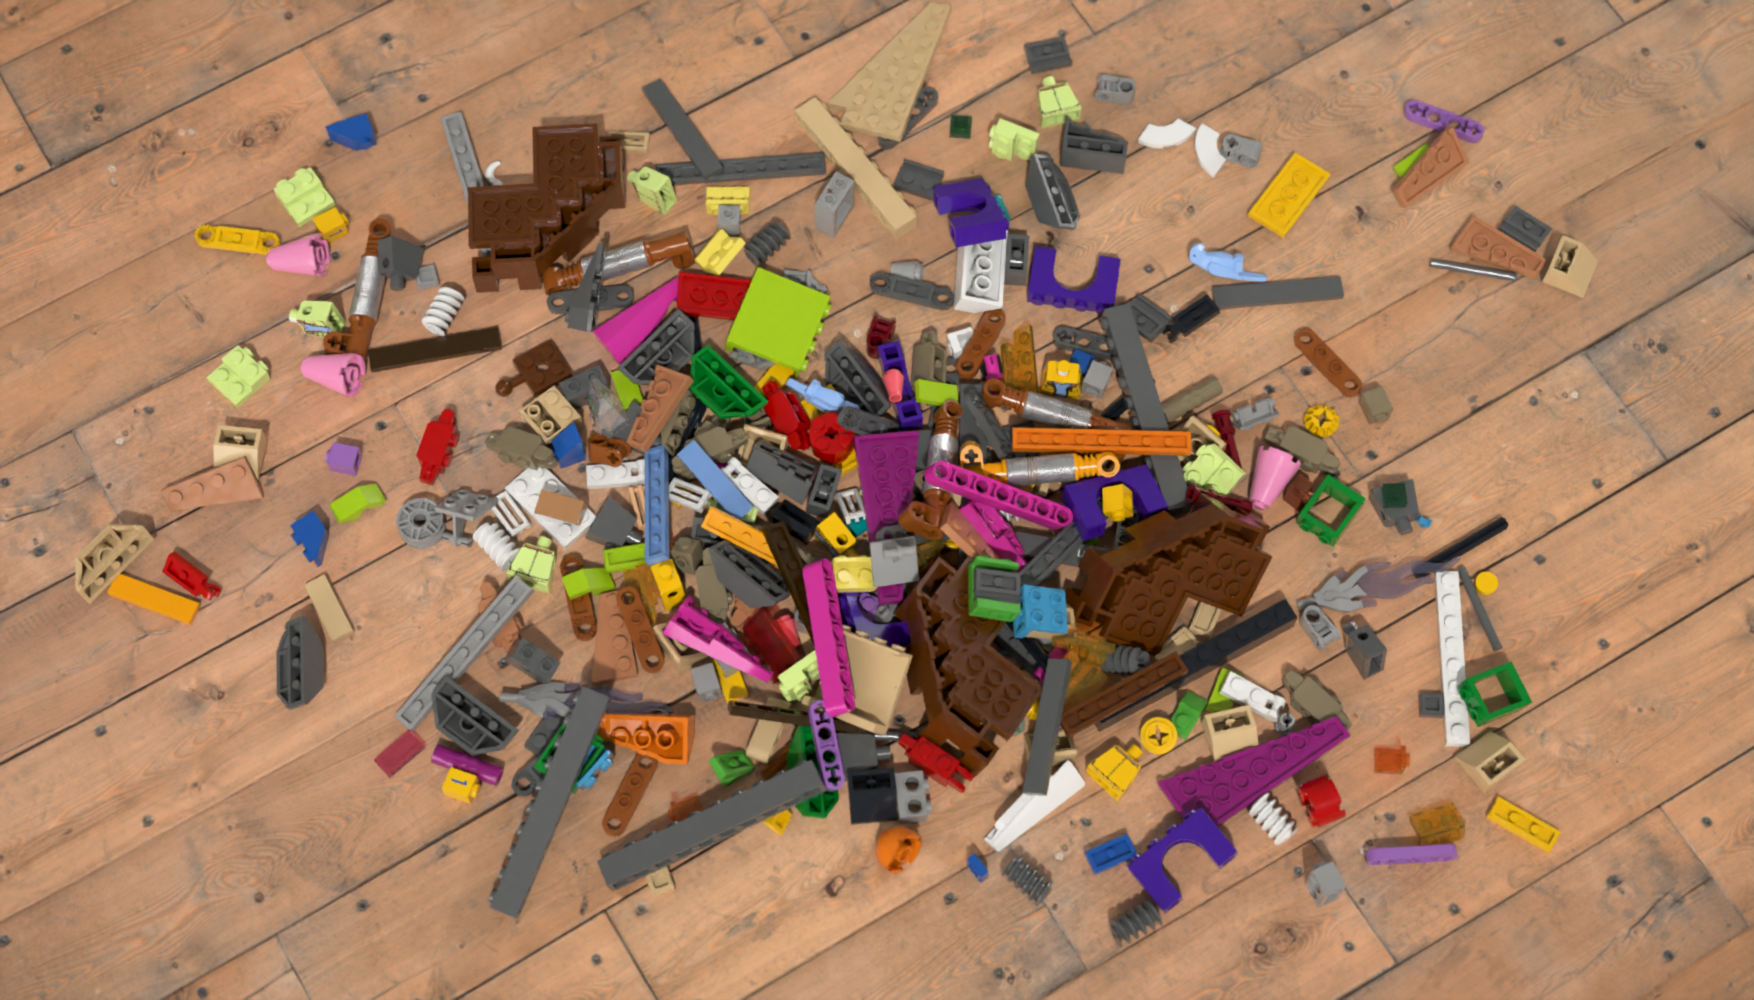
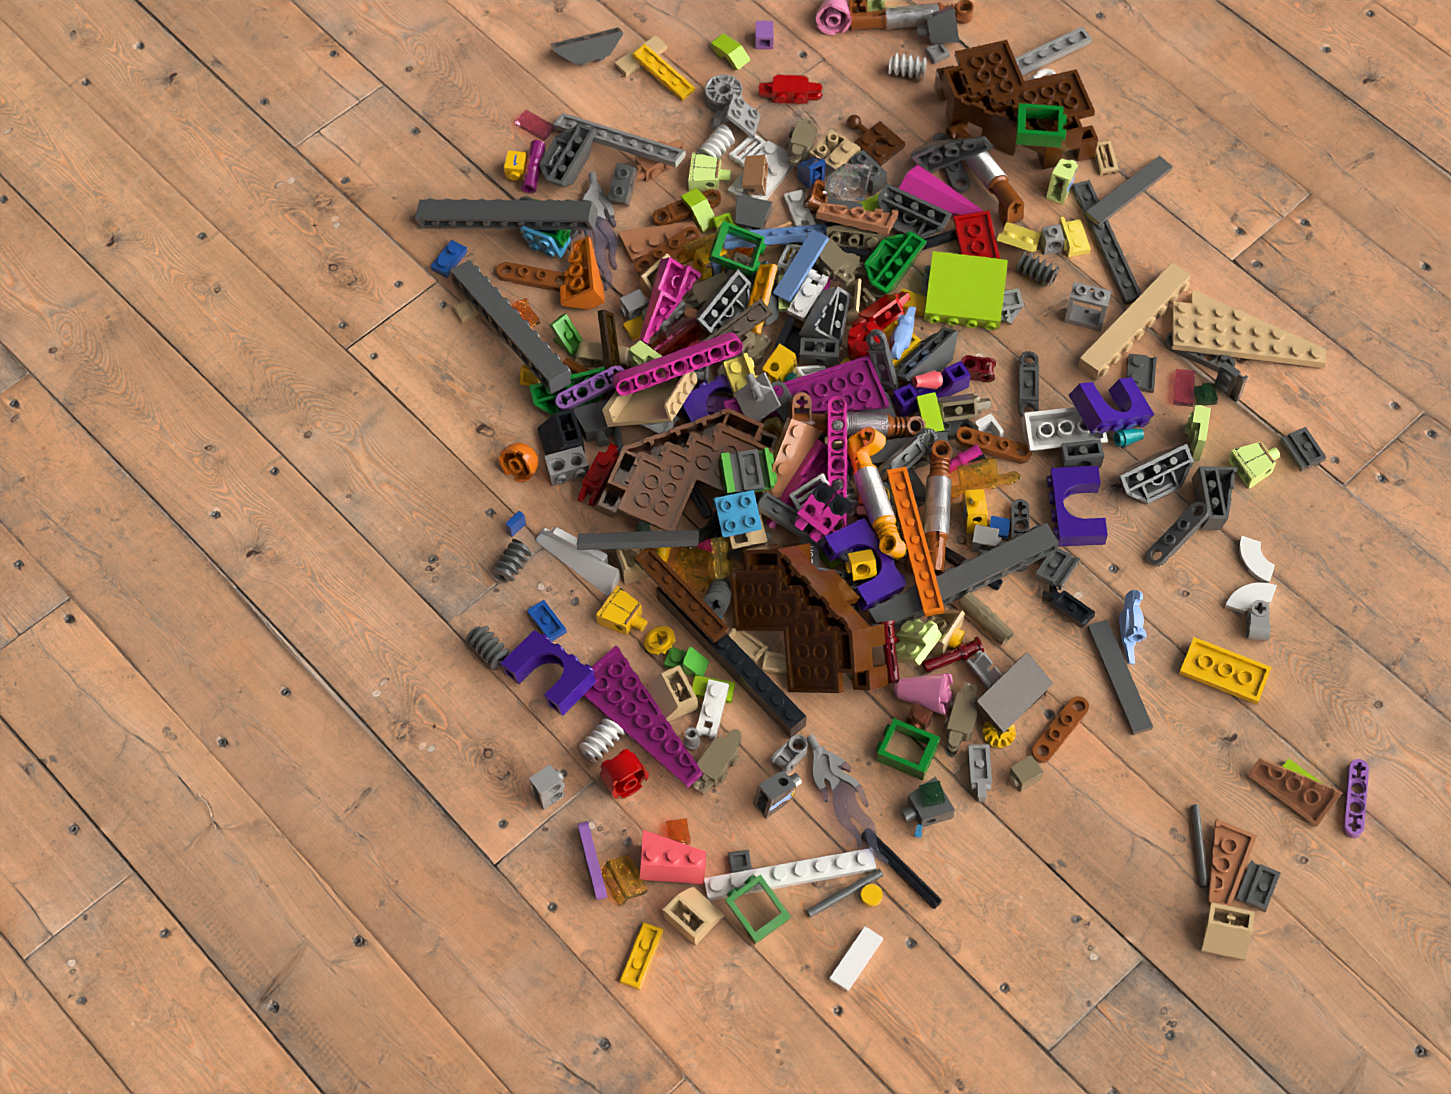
camera: 80 degrees right, 5 degrees down
blue slope [290,511,329,567] -> none
dark brown tile [368,327,502,372] -> none
light grey cone [891,261,924,281] -> none
light grey piece [1094,74,1136,105] -> none
none -> blue plate [431,240,468,278]
none -> yellow tile [632,44,695,101]
none -> coral wedge [639,830,706,884]
none -> green window [708,221,766,276]
none -> white tile [789,473,829,511]
none -> dark pink hips [794,480,853,542]
none -> white tile [829,926,883,992]
none -> light grey hinge [968,744,992,802]
none -> tile [974,652,1053,735]
none -> green window [1016,103,1067,148]
none -> dark grey plate [1146,502,1210,567]
none -> clear pink tile [1173,369,1195,407]
none -> dark grey plate [1214,361,1248,402]

